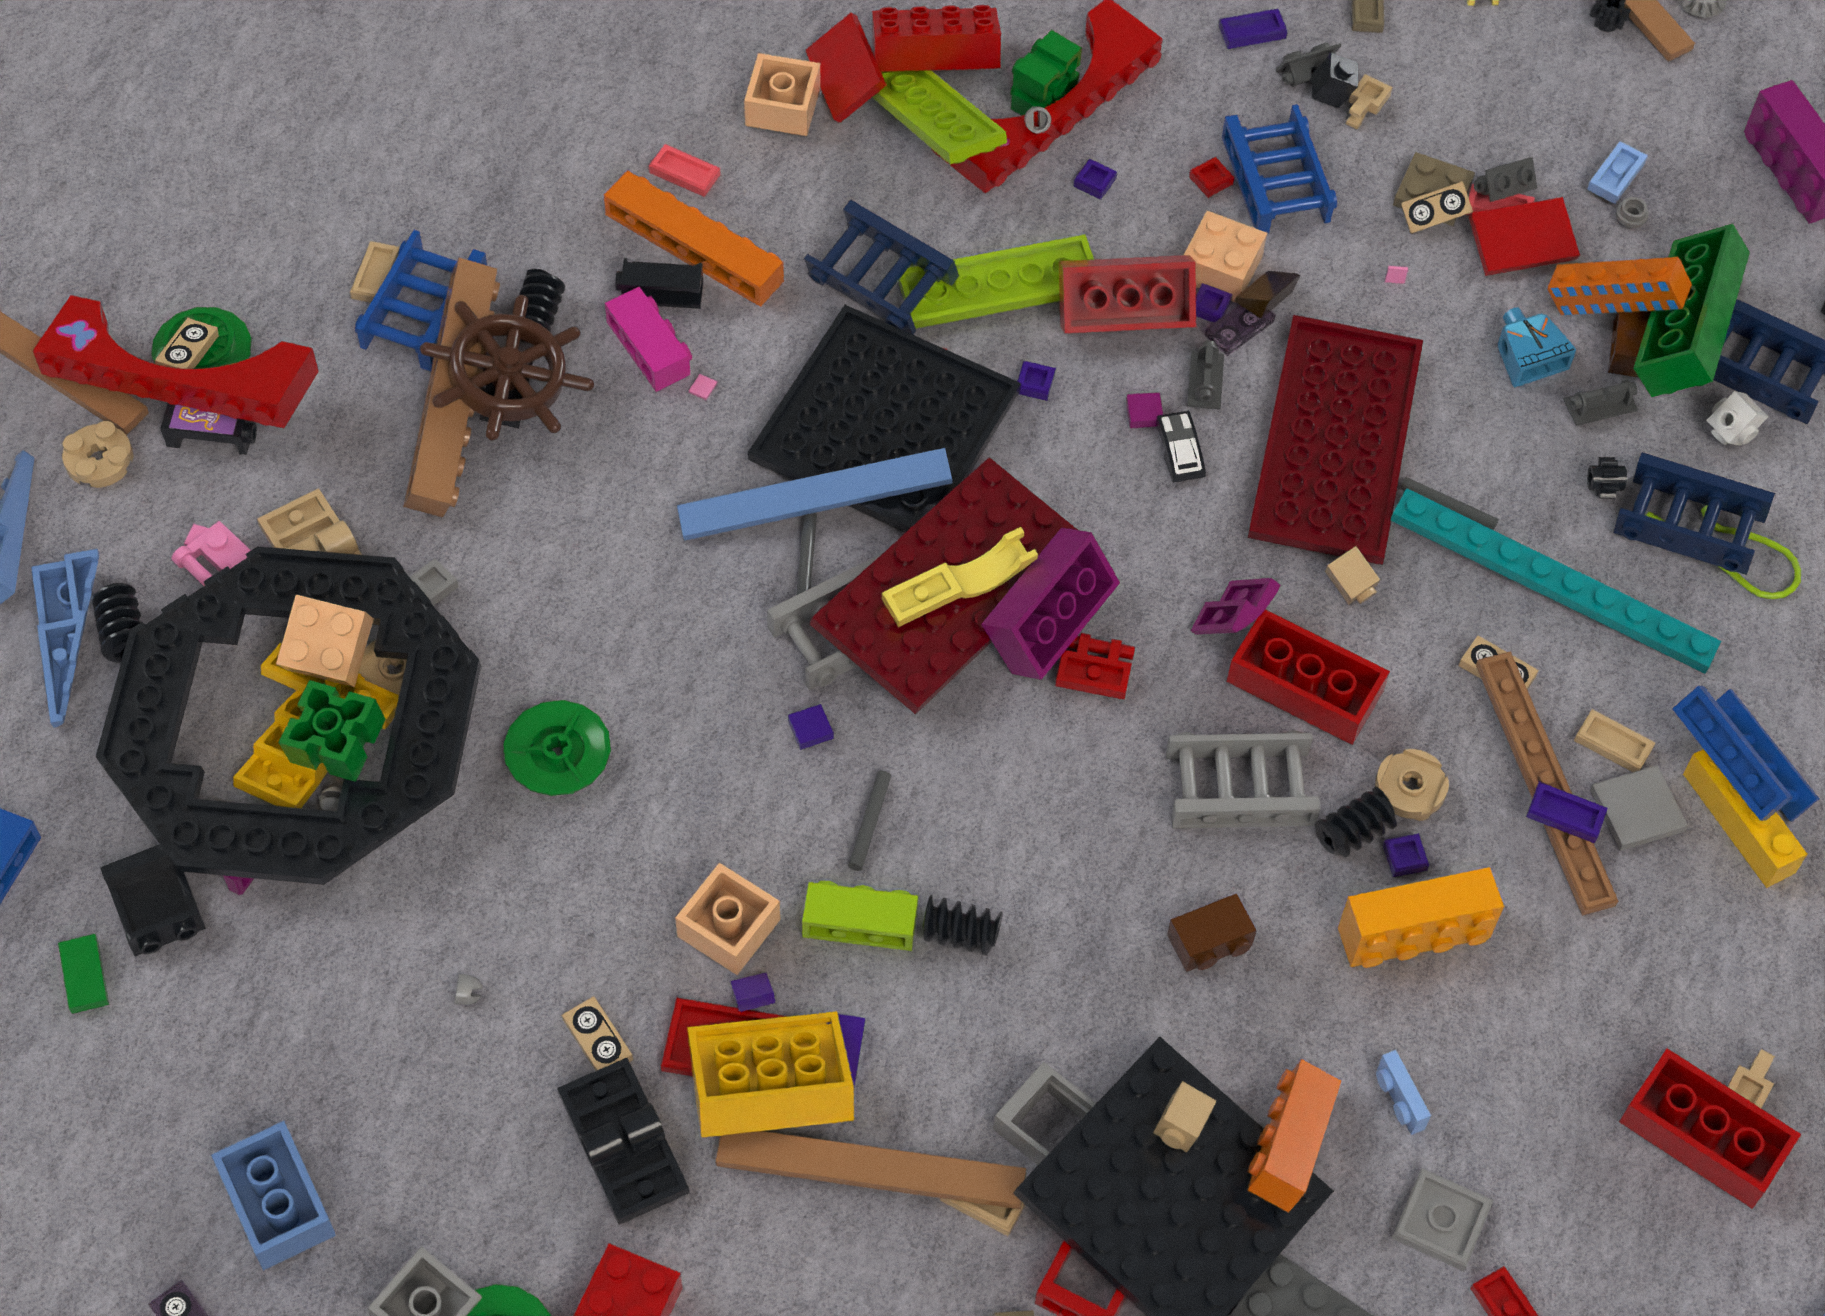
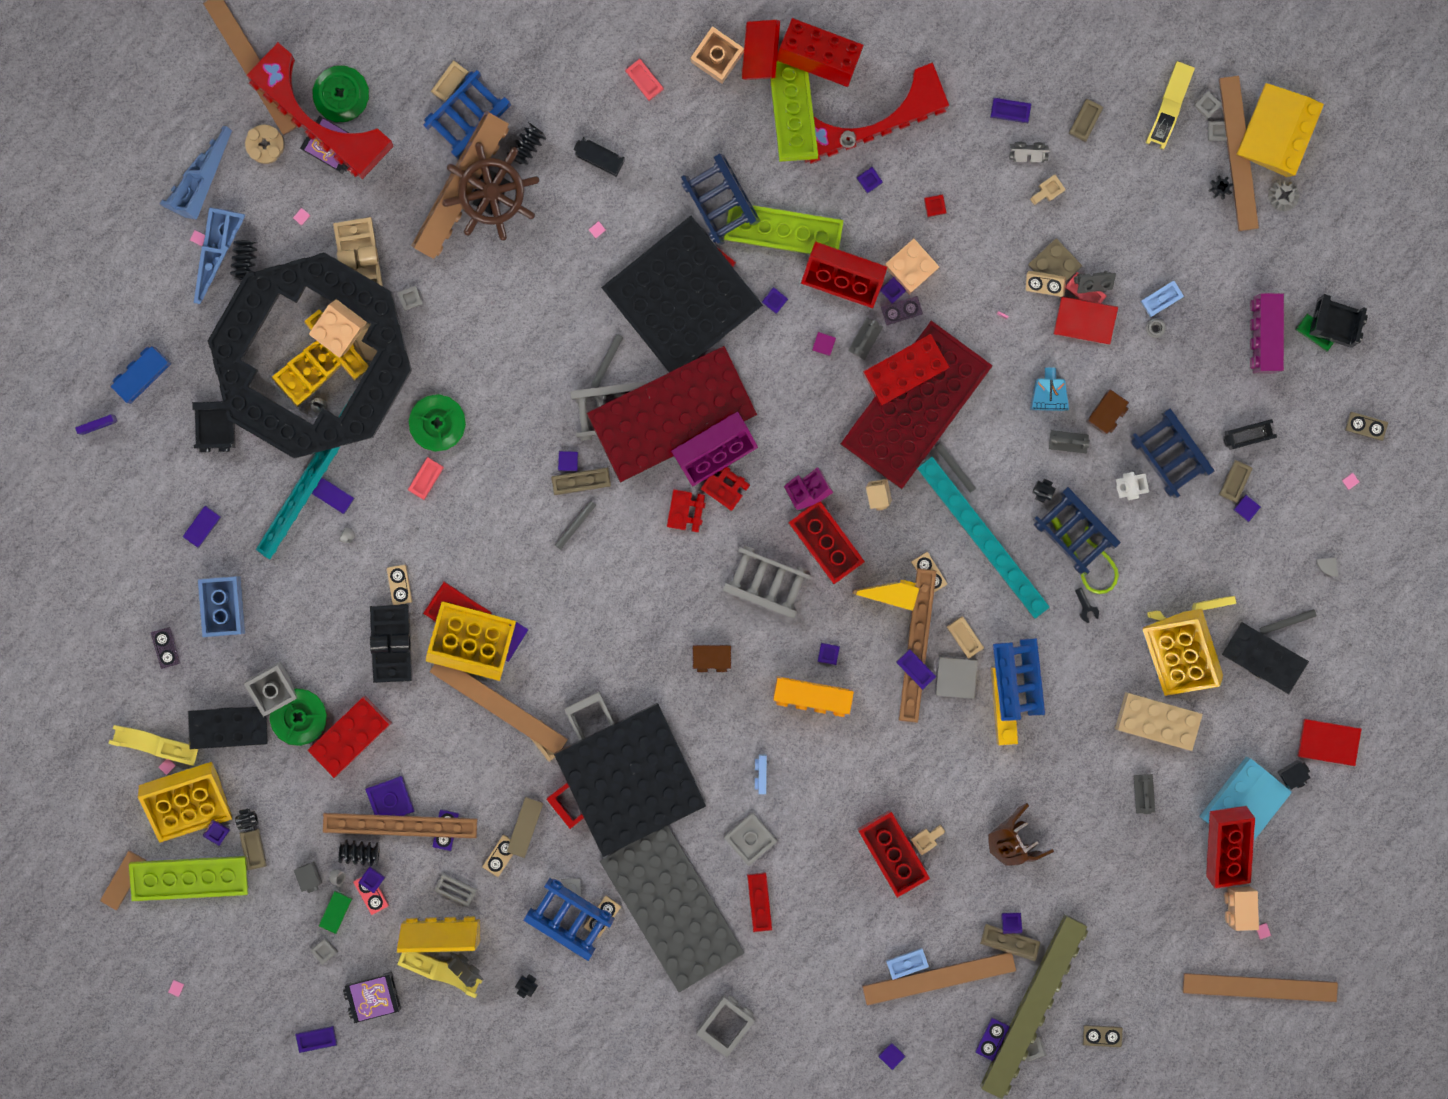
camera: 25 degrees right, 30 degrees up
green tile [58,934,109,1014] -> none
tile [155,318,219,369] -> none
bright pink plate [171,521,251,586] -> none
green brick [278,680,386,782] -> none
orange brick [604,170,784,307] -> none
dark pink brick [605,287,692,392] -> none
light nougat brick [675,863,780,975] -> none
medium blue tile [677,448,953,541] -> none
dark purple tile [730,972,776,1012] -> none
lime brick [802,881,918,951] -> none
light yellow piece [882,527,1038,627] -> none
black piece [922,895,1003,956] -> none
green brick [1010,30,1082,116] -> none
tan brick [1153,1081,1216,1152] -> none
slope [1156,411,1206,483] -> none
blue fence [1222,104,1337,233] -> none
dark brown slope [1235,271,1300,319] -> none
orange brick [1248,1059,1341,1213] -> none
black brick [1312,53,1358,109] -> none
black piece [1315,786,1397,858] -> none
tan plate [1375,749,1449,821] -> none
orange brick [1547,257,1692,315] -> none
green brick [1633,223,1750,397] -> none
none -> dark purple tile [182,506,221,548]
none -> bright pink window [190,230,205,246]
none -> teal plate [256,392,354,559]
none -> dark purple tile [311,478,355,514]
none -> coral tile [408,457,444,500]
none -> dark tan tile [551,467,611,495]
none -> red plate [667,489,706,533]
none -> yellow slope [852,580,919,611]
none -> red brick [862,334,950,406]
none -> black bar [1075,587,1099,623]

